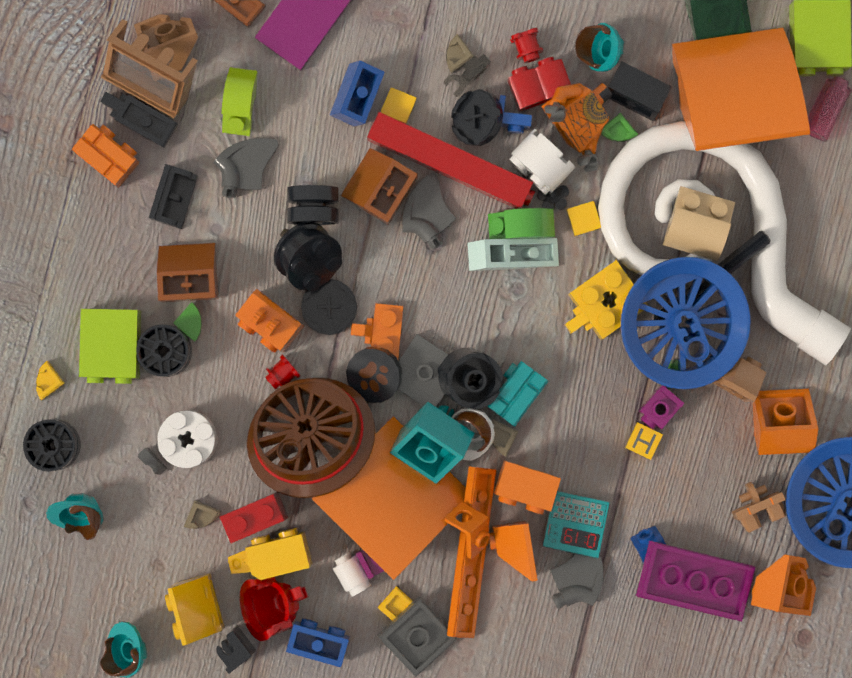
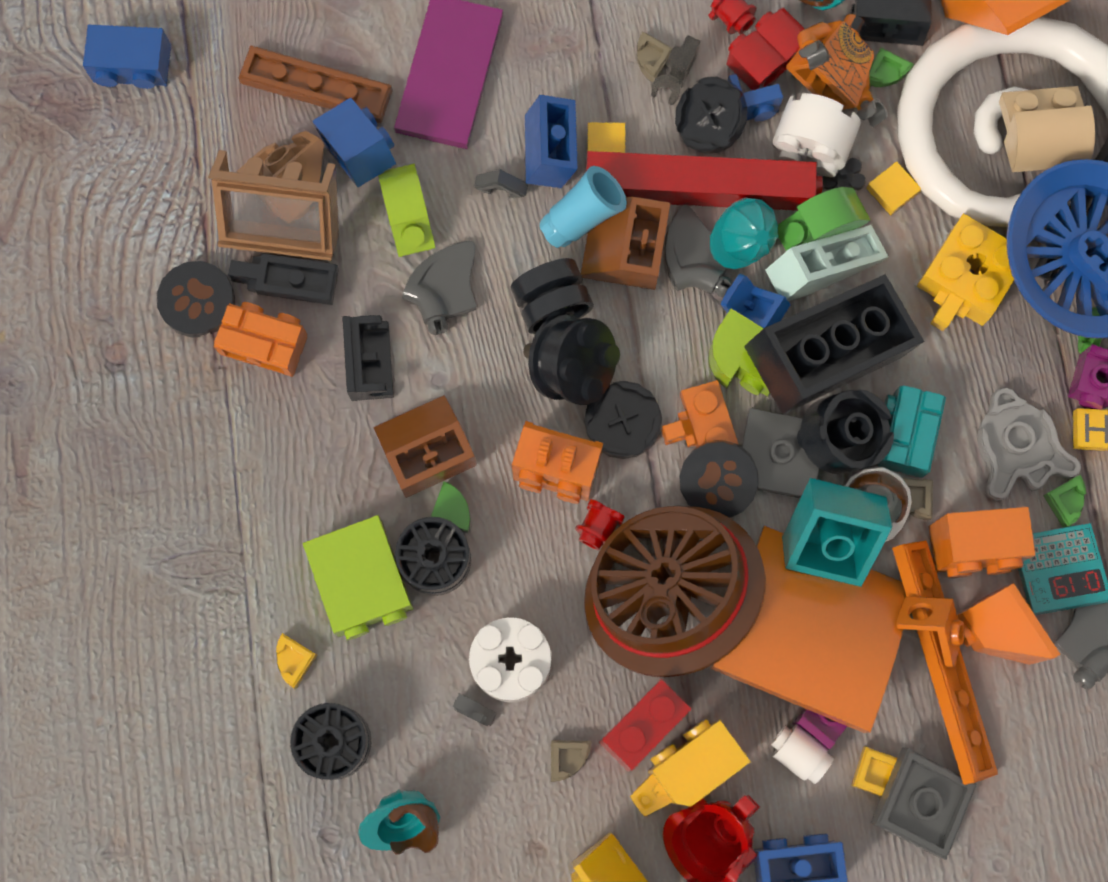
camera: 20 degrees left, 10 degrees down
none -> black tile [157,261,235,338]
none -> blue brick [313,97,396,188]
none -> dark grey tile [474,169,528,198]
none -> medium azure plant [539,166,627,248]
none -> lime brick [709,308,770,397]
none -> teal piece [710,198,779,269]
none -> blue bracket [721,274,791,328]
none -> black brick [744,274,925,415]
none -> light grey tile [977,388,1081,501]
none -> bright green tile [1043,475,1086,528]

